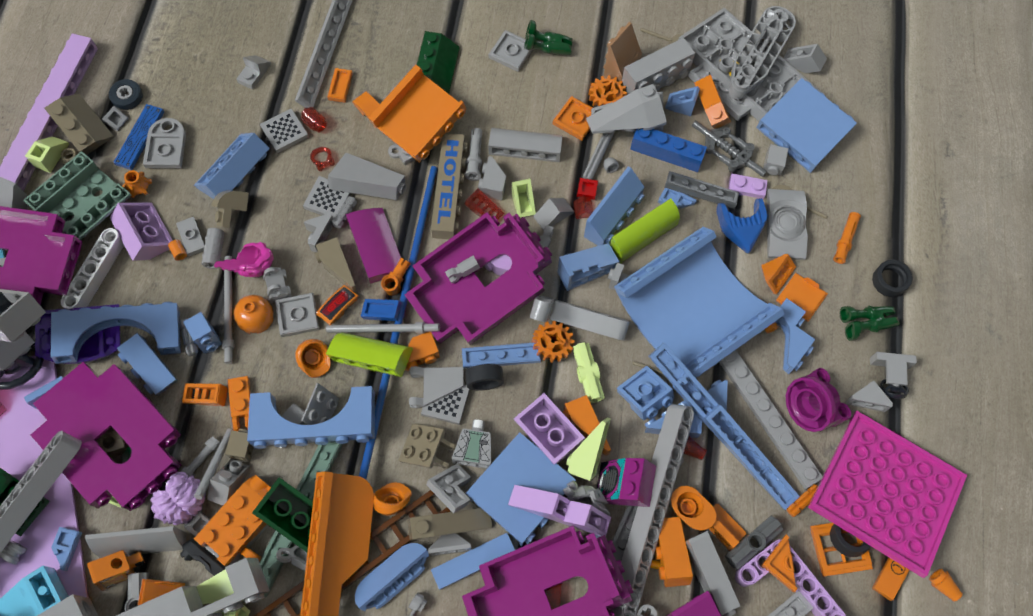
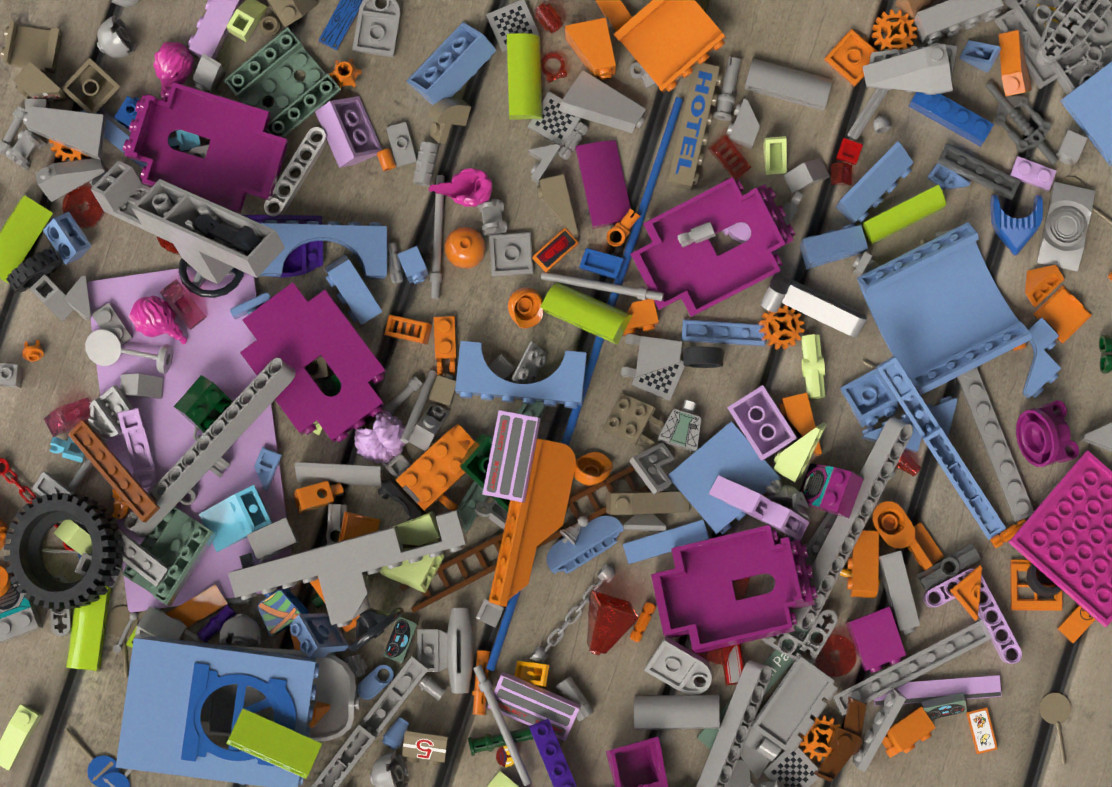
camera: 10 degrees right, 15 degrees up
none -> dark grey tile [483,410,541,502]
none -> lime brick [507,33,543,120]
none -> light grey piece [560,516,589,545]
none -> orange slope [565,18,616,81]

